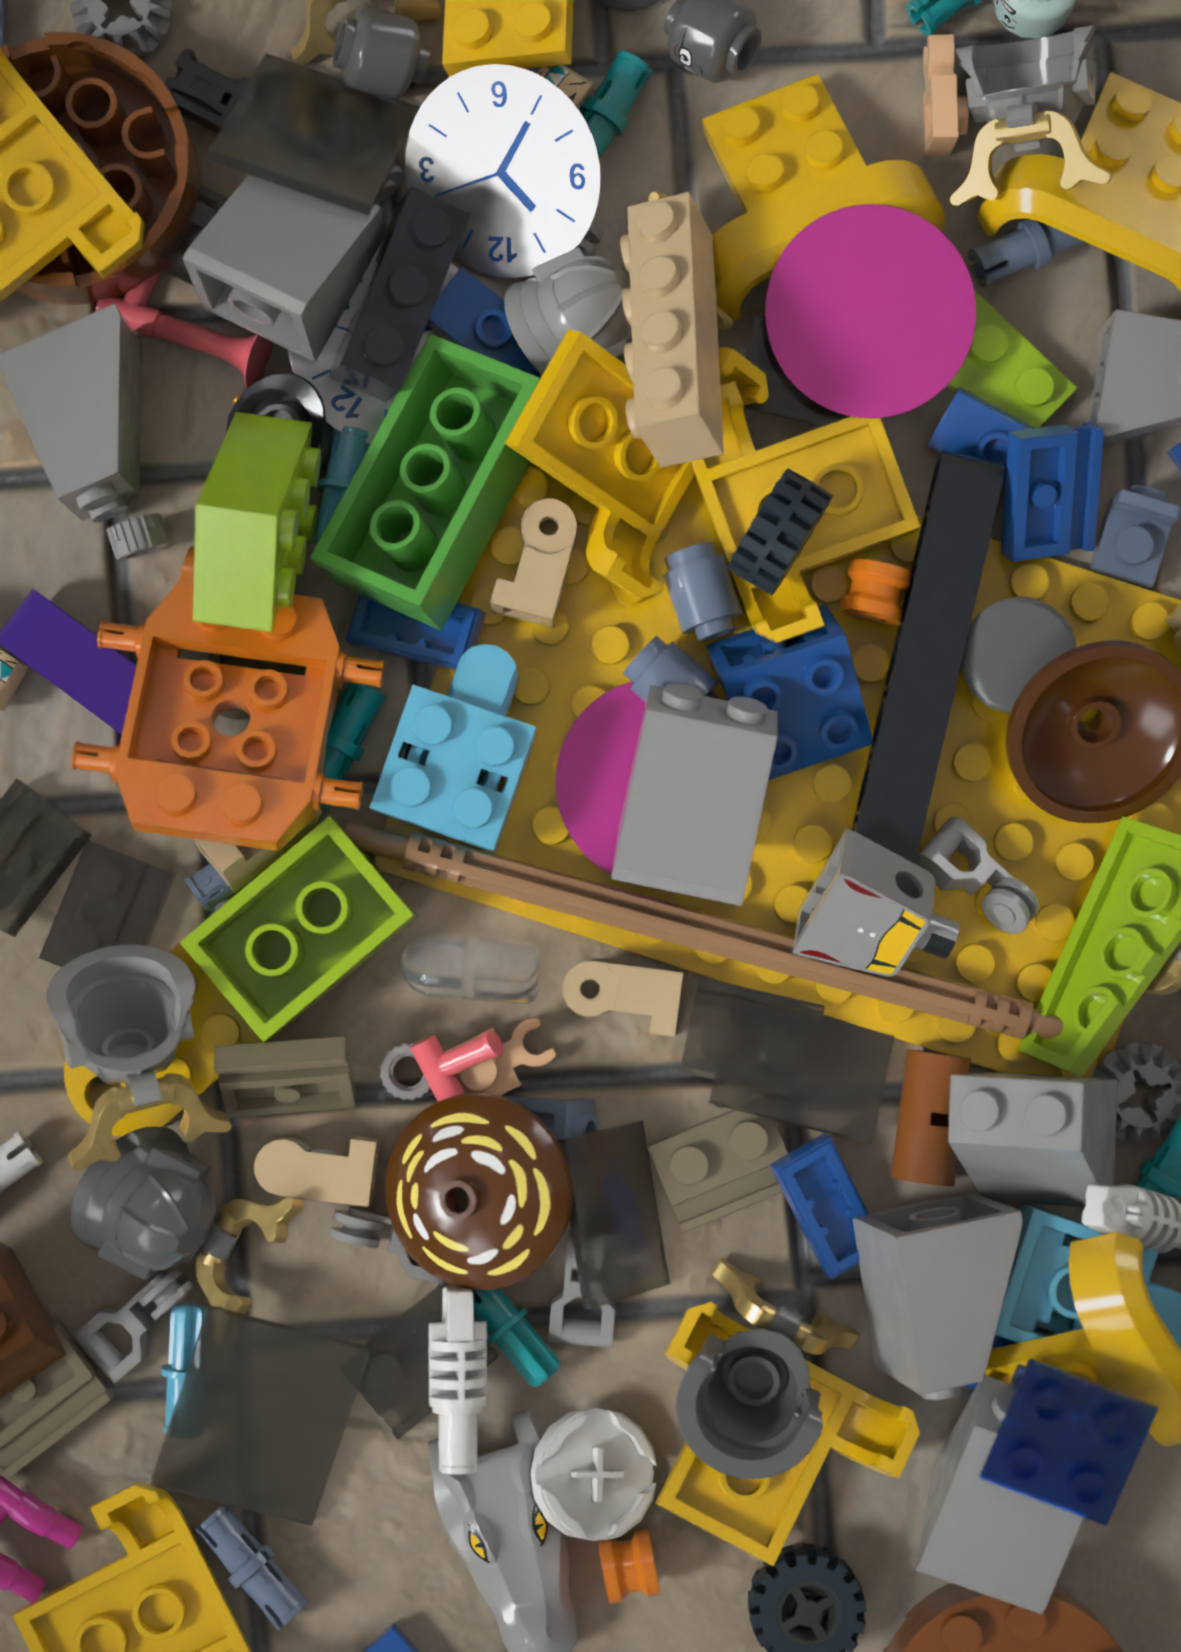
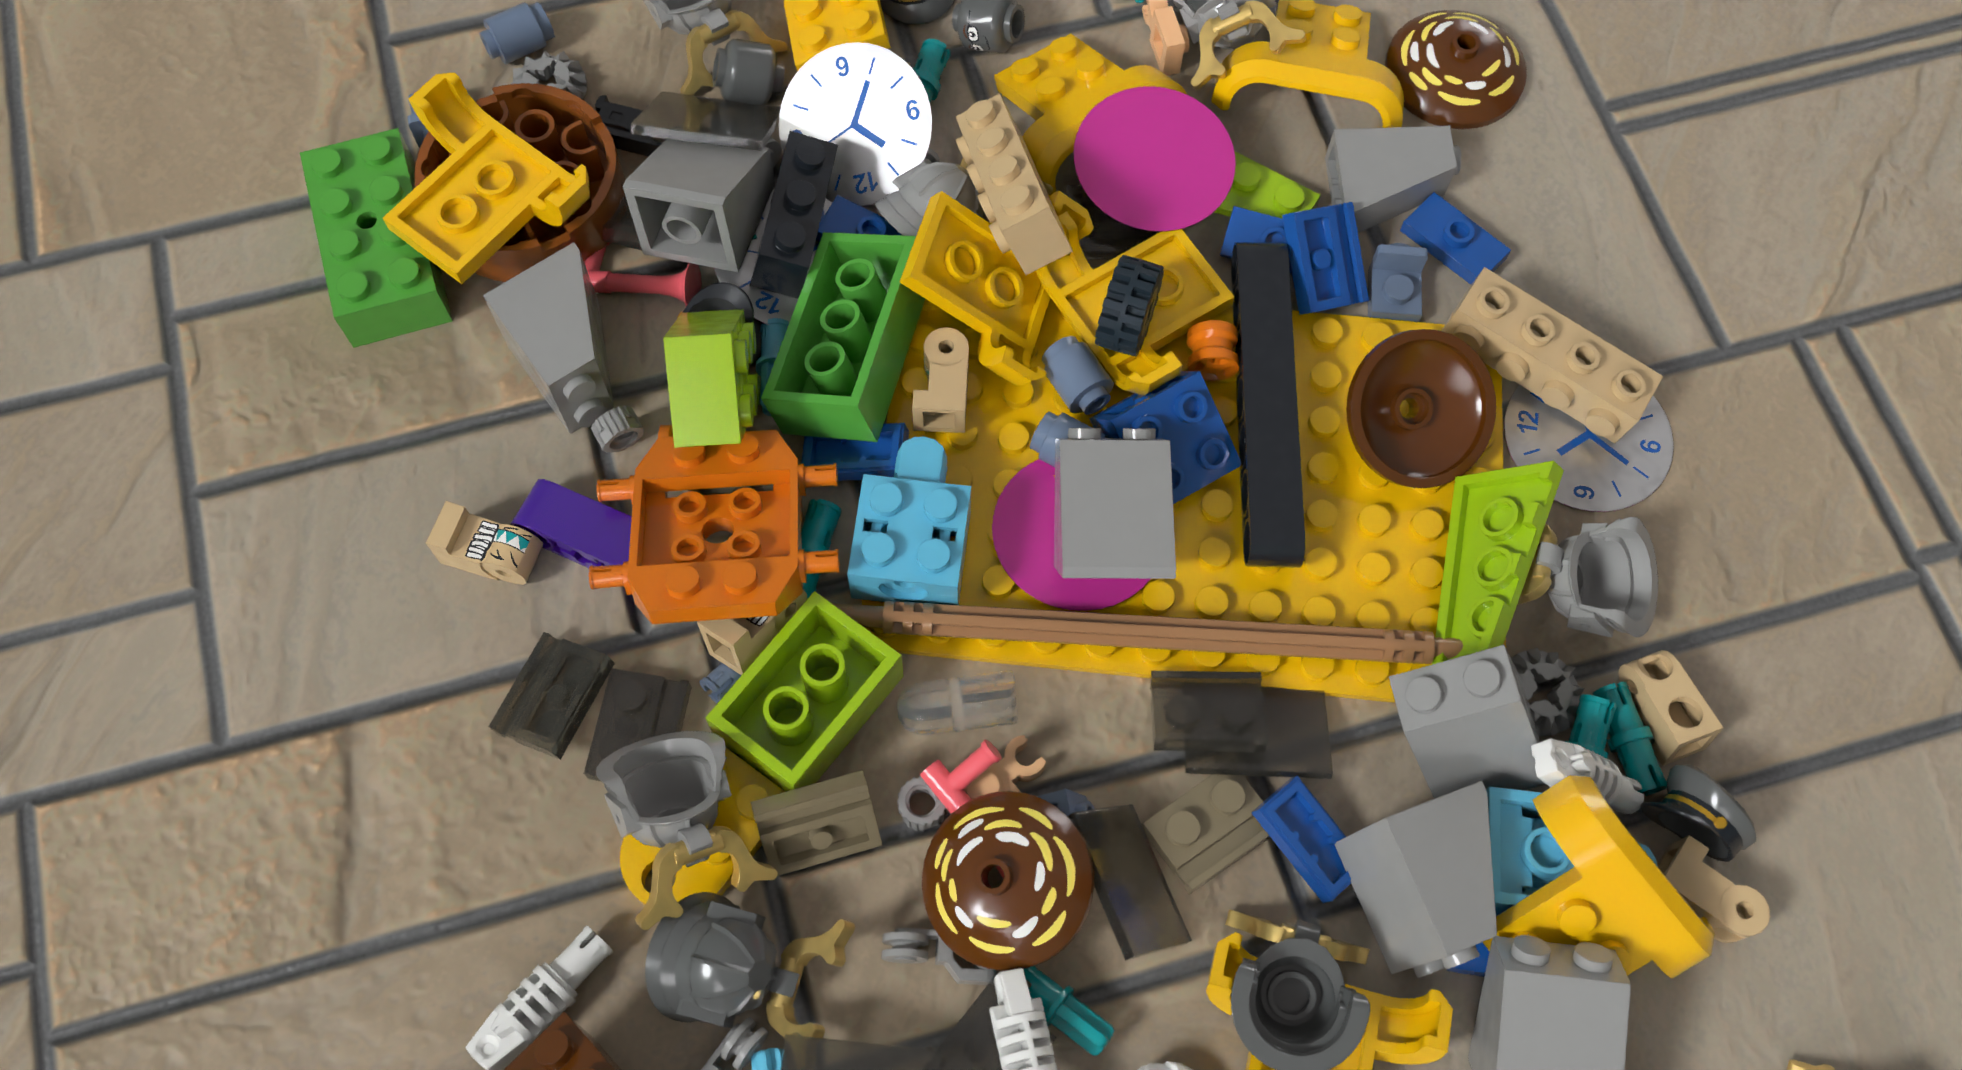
camera: 10 degrees left, 20 degrees down
tan leg [254,1135,381,1207] -> none
light grey piece [548,1218,615,1348] -> none
tan leg [562,961,683,1037] -> none
light grey torso [792,829,959,977] -> none
dark orange pin [890,1049,971,1187] -> none
light grey piece [916,817,1039,934] -> none
dark grey piece [961,597,1076,714] -> none
sand blue pin [968,219,1084,287] -> none
clear blue hinge [979,1358,1158,1526] -> none

